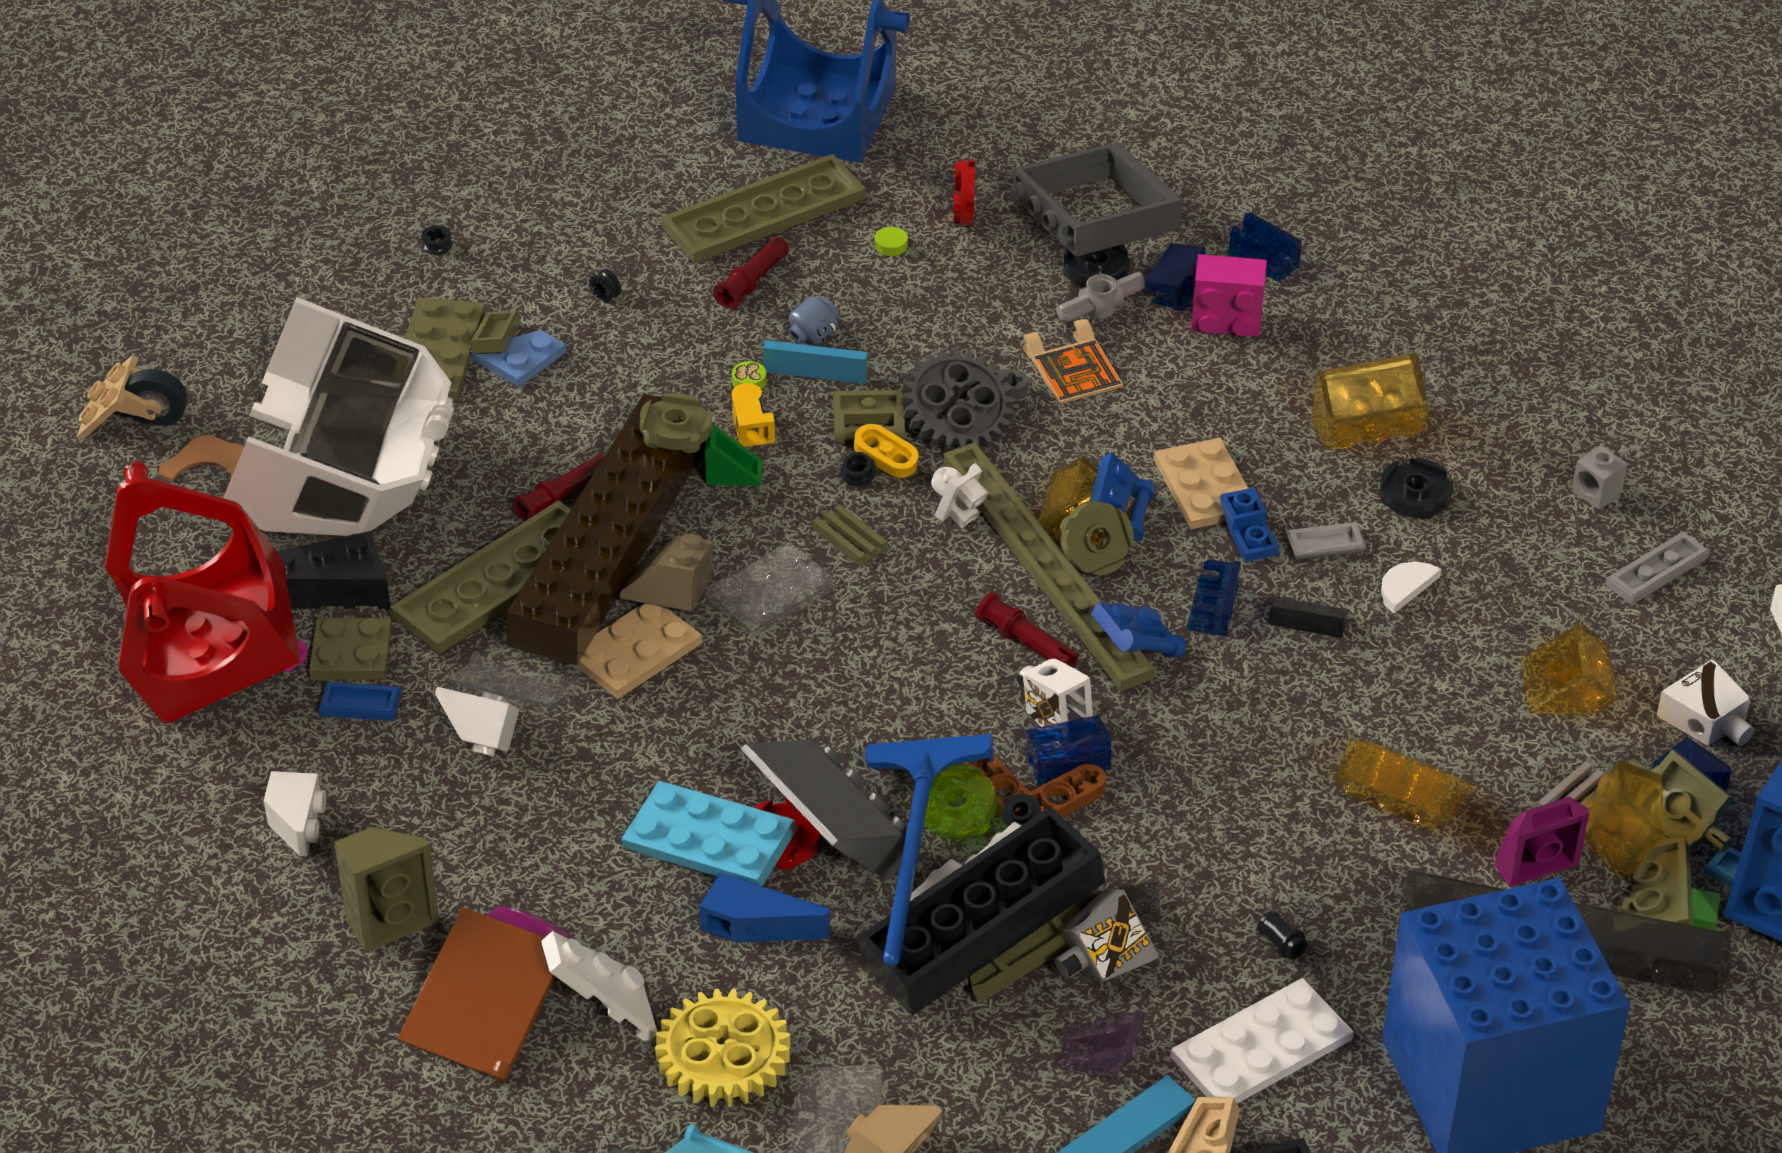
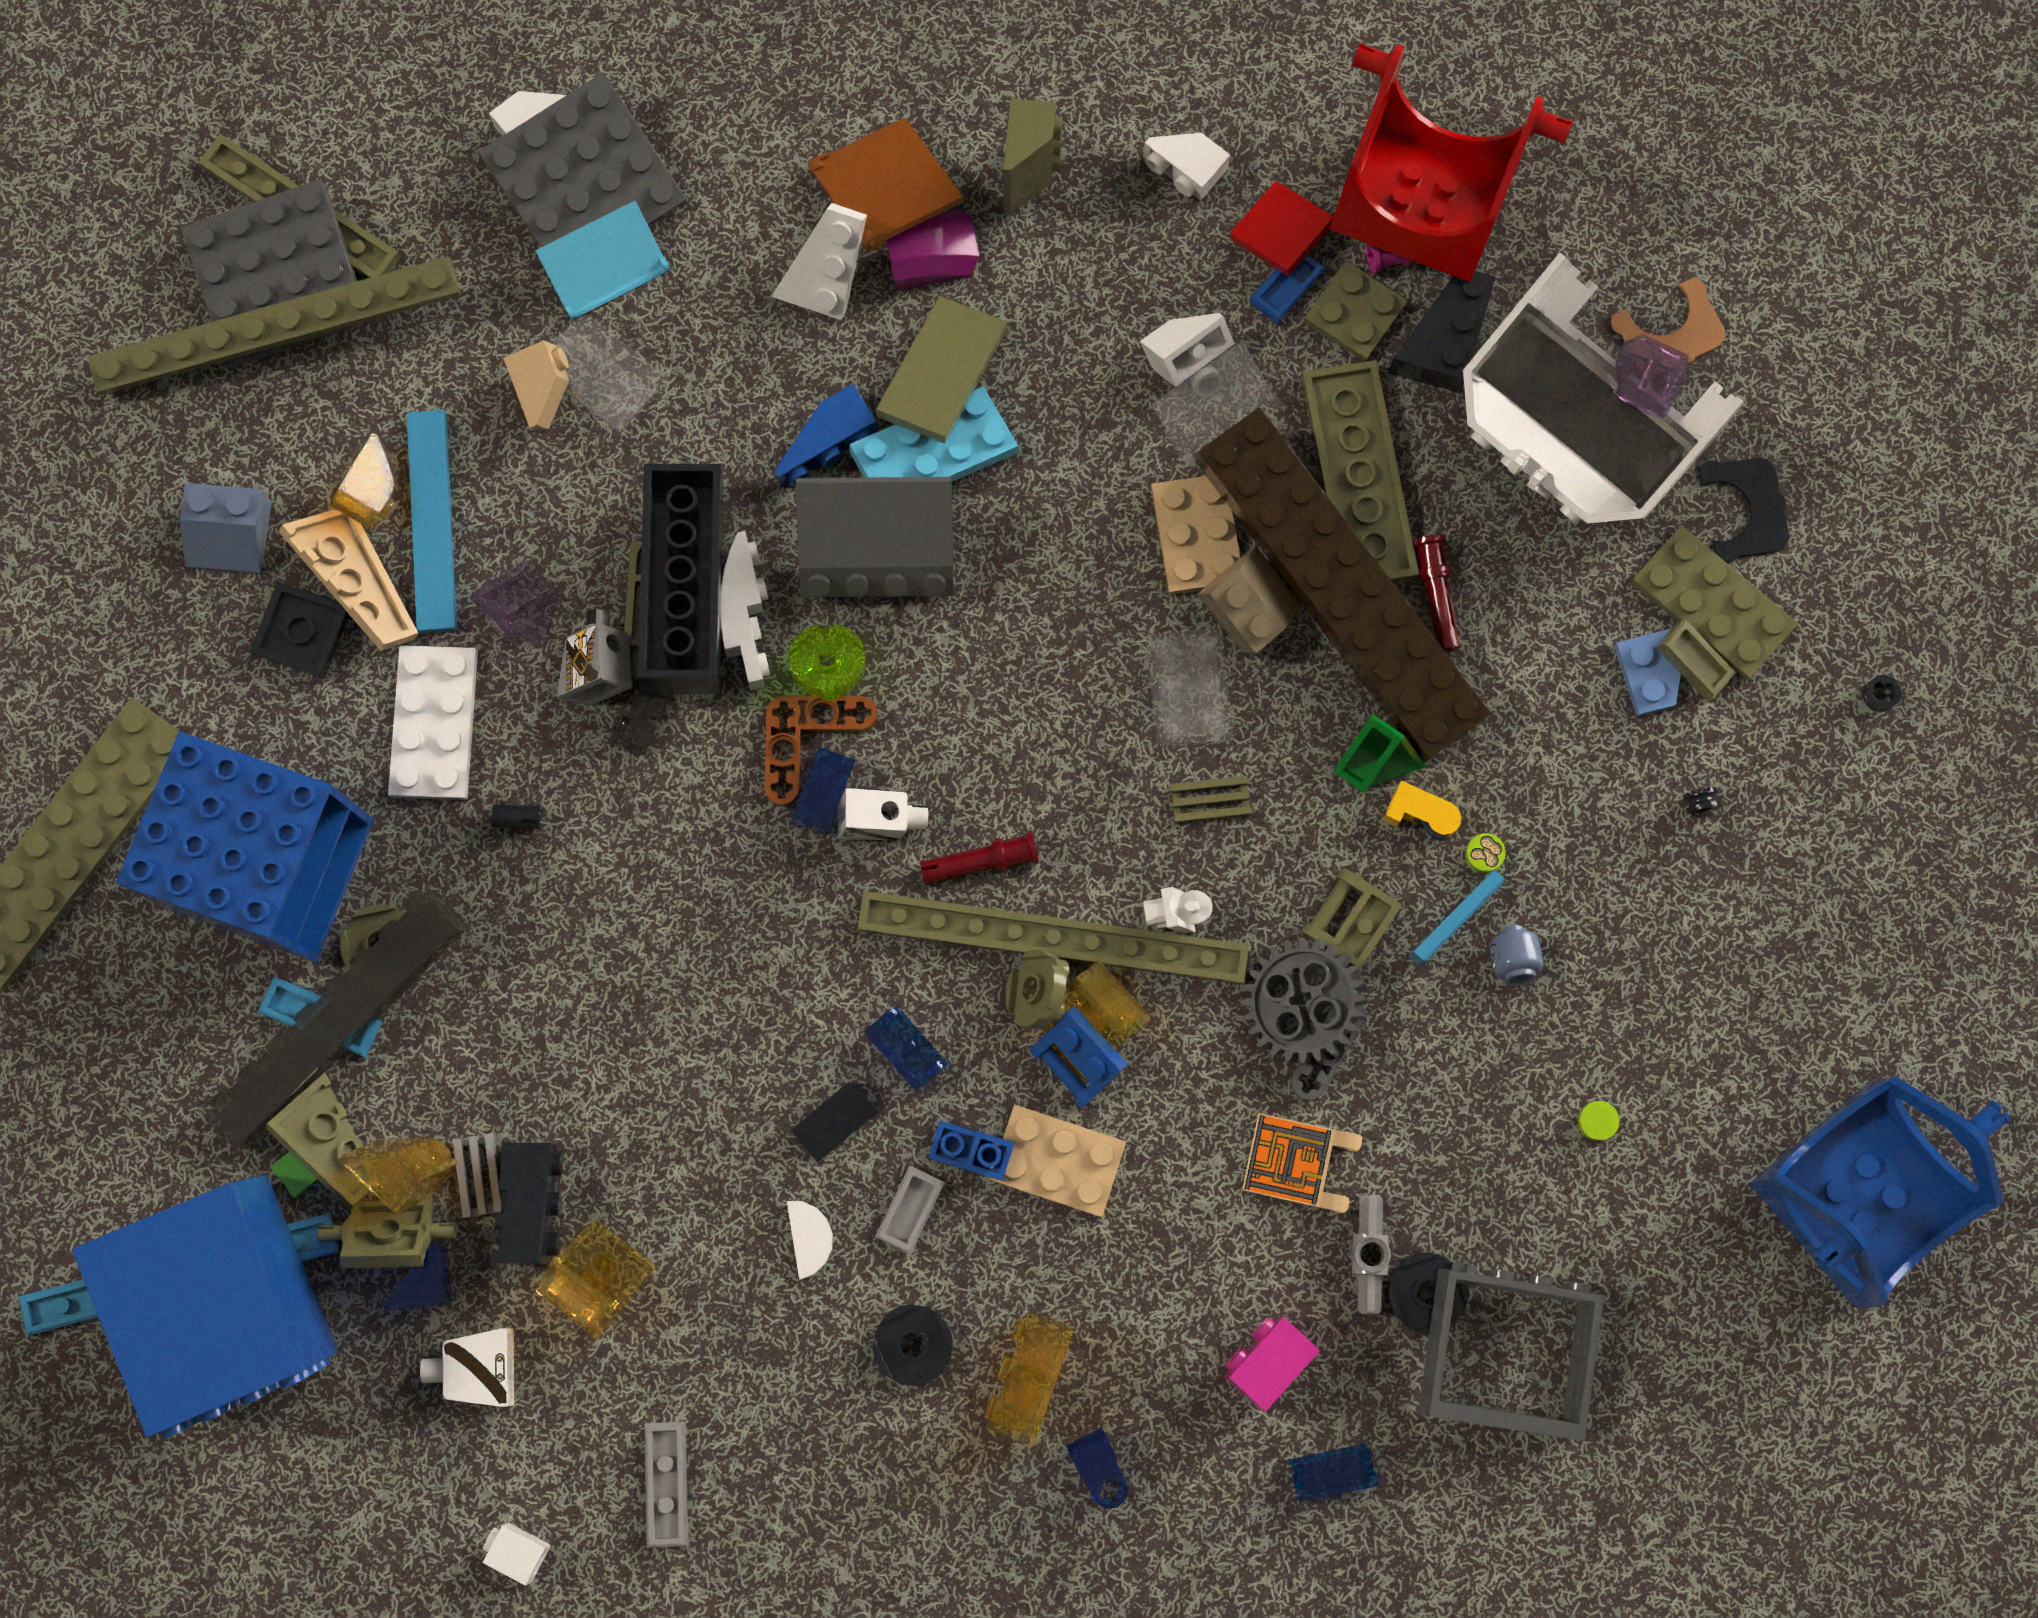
camera: 125 degrees right, 35 degrees up
plate [77,355,188,439] -> none
olive plate [640,393,712,453] -> none
light yellow gear [655,989,790,1107] -> none
olive plate [661,154,866,263] -> none
dark red pin [713,237,789,310] -> none
black plate [841,452,877,486] -> none
yellow plate [854,424,919,478] -> none
blue piece [865,734,994,967] -> none
red plate [953,159,975,226] -> none
black plate [1002,794,1042,827] -> none
blue plate [1091,602,1186,658] -> none
clear blue hinge [1145,243,1206,312] -> none
clear yellow slope [1334,737,1475,830] -> none
magenta slope [1494,797,1589,887] -> none
light grey brick [1571,446,1628,509] -> none
none -> black wedge [491,1142,563,1265]
none -> olive tile [876,296,1007,444]
none -> clear blue piece [1066,1427,1128,1509]
none -> red tile [1230,181,1333,277]
none -> slope [1615,334,1689,419]

